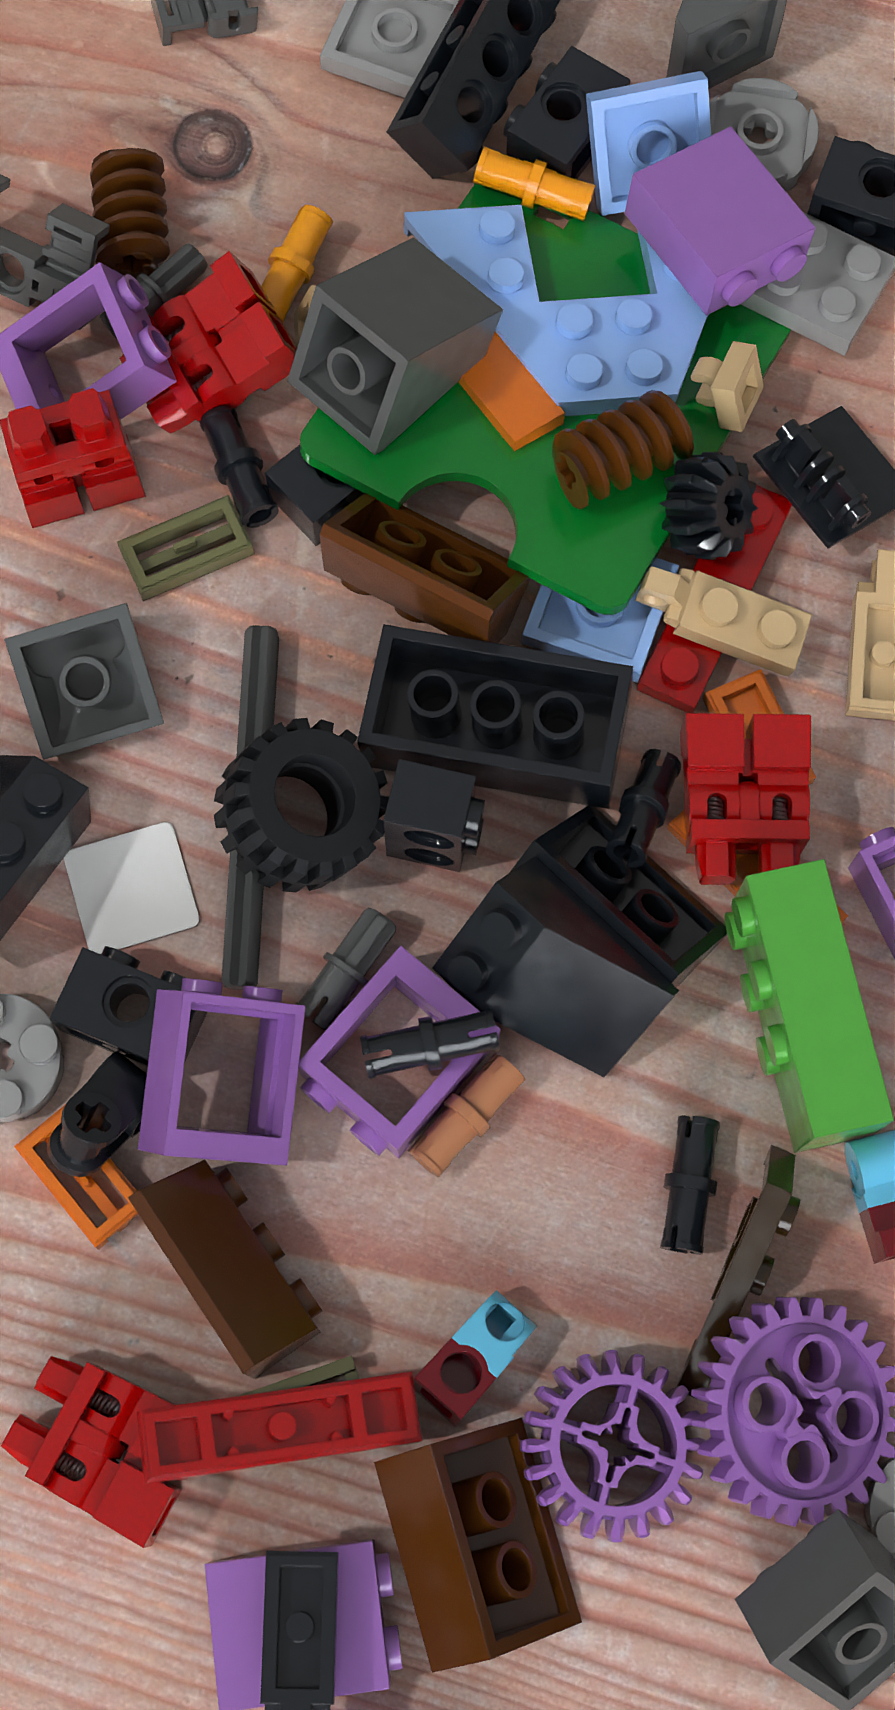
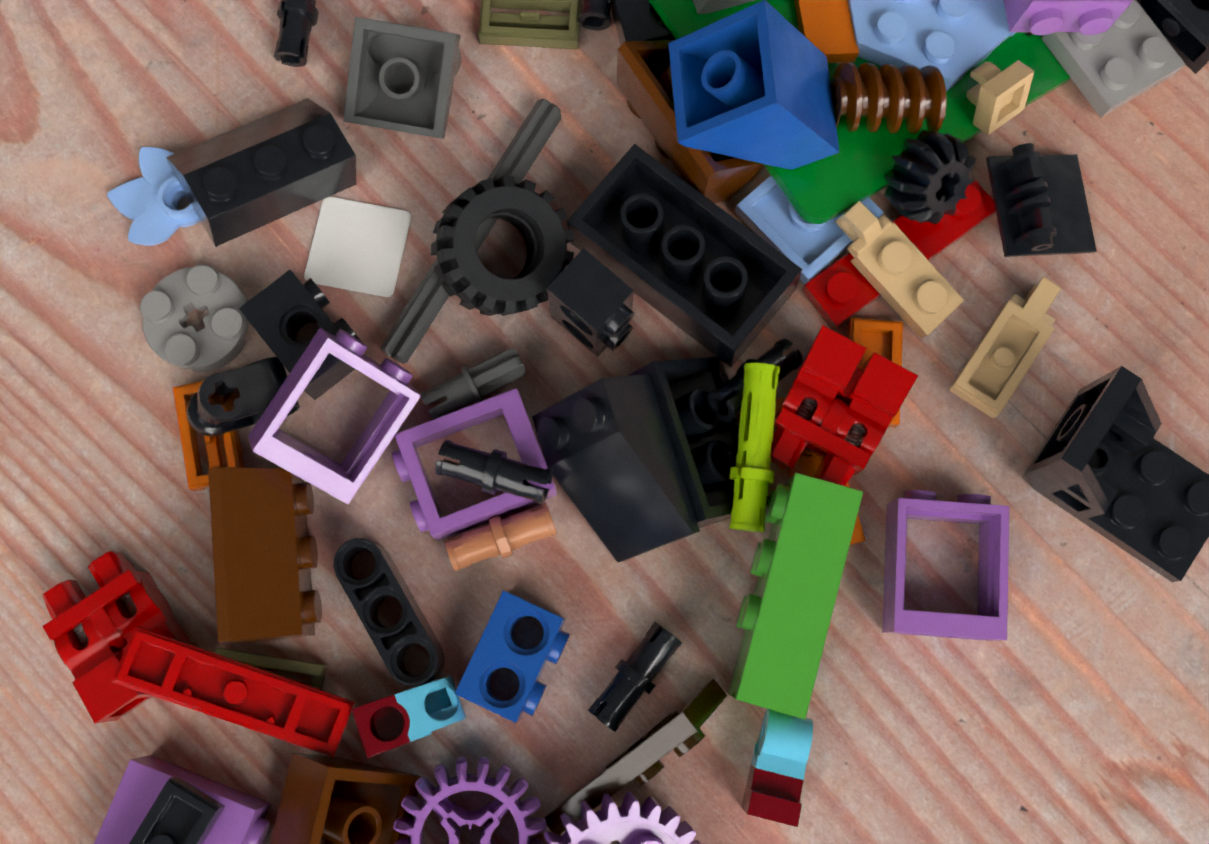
camera: 30 degrees right, 5 degrees up
none -> black beam [333,538,445,686]
none -> blue brick [455,590,570,723]
none -> blue slope [668,0,840,170]
none -> lime pin [729,363,780,533]

